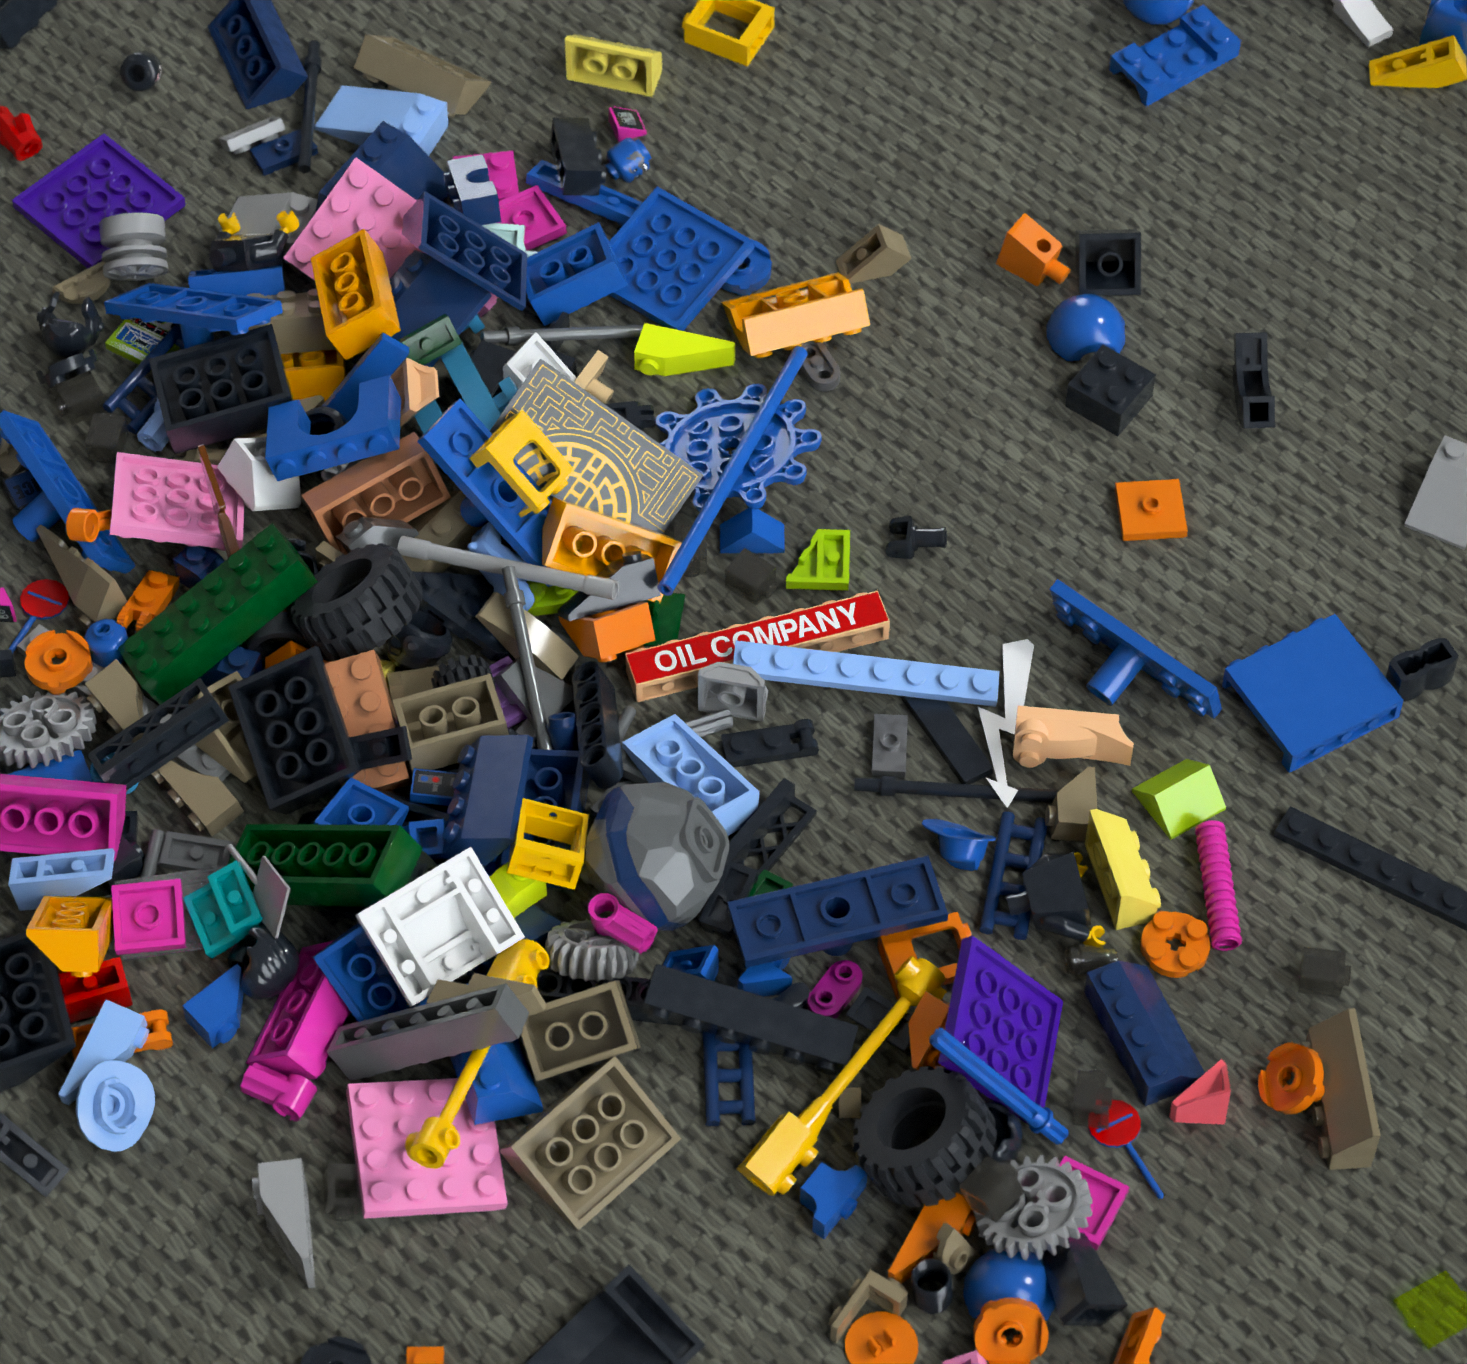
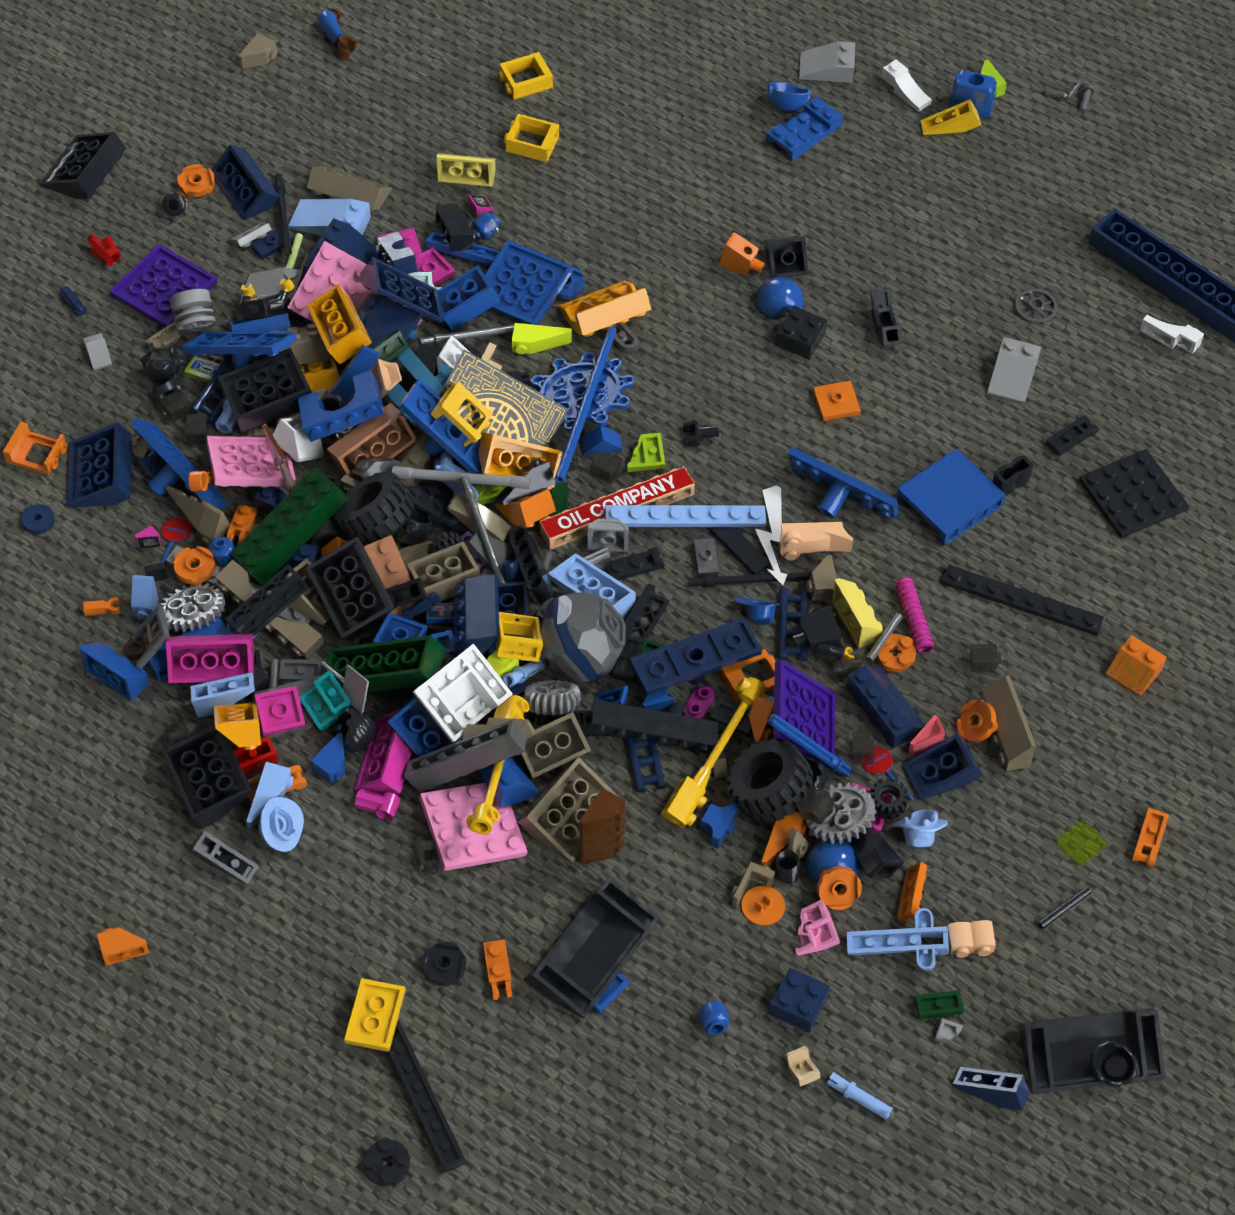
camera: 10 degrees left, 0 degrees up
light grey slope [252,1158,315,1288] -> none
dark pink piece [588,893,658,954] -> none
dark tan slope [836,224,912,284] -> none
slope [1132,759,1226,840] -> none
none -> orange plate [177,164,215,197]
none -> yellowish green bar [286,233,303,269]
none -> dark blue axle [402,592,441,620]
none -> light blue pin [503,658,546,687]
none -> reddish brown slope [579,788,626,864]
none -> dark grey bar [866,613,902,663]
none -> black tyre [870,777,909,819]
none -> light blue hat [892,810,948,847]
none -> dark blue slope [903,733,983,800]

